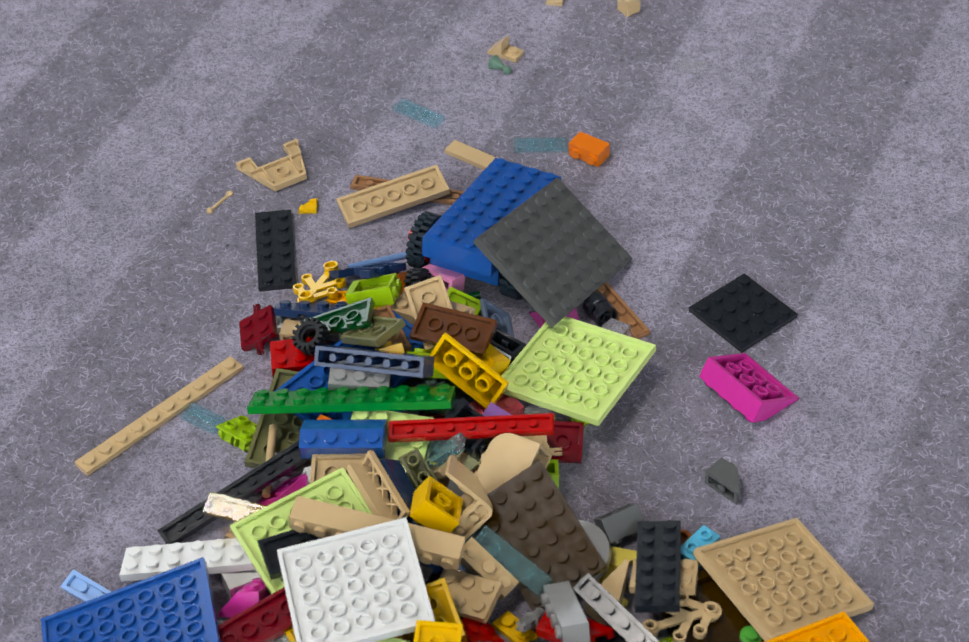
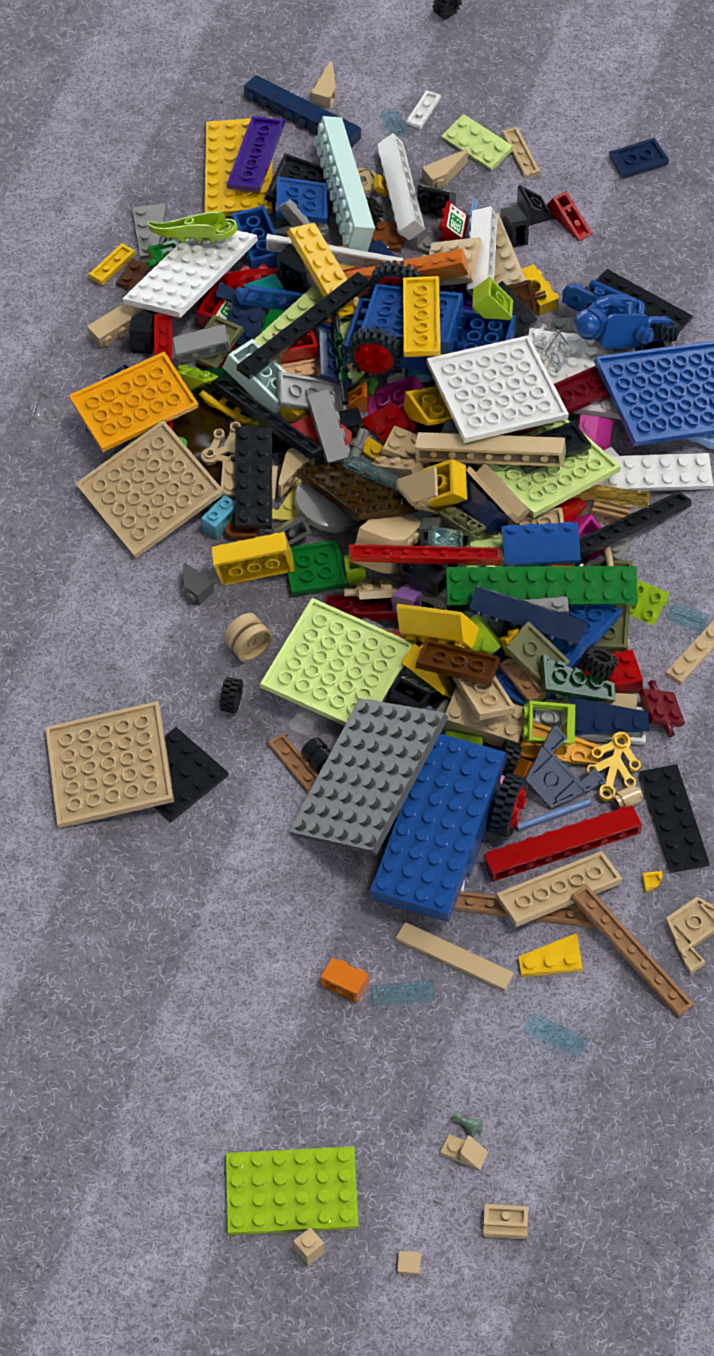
camera: 175 degrees right, 10 degrees up
dark pink slope [699,353,799,423] -> none
none -> tan plate [46,701,174,828]
none -> yellow brick [212,532,295,585]
none -> black tyre [219,677,243,714]
none -> tan wheel [223,613,272,662]
none -> lime plate [226,1146,358,1236]
none -> green plate [287,540,348,597]
none -> tan plate [483,1204,528,1240]
none -> red brick [484,805,642,882]
none -> yellow wing [519,933,583,977]
none -> medium nougat tile [570,884,695,1018]
none -> tan brick [612,785,643,809]

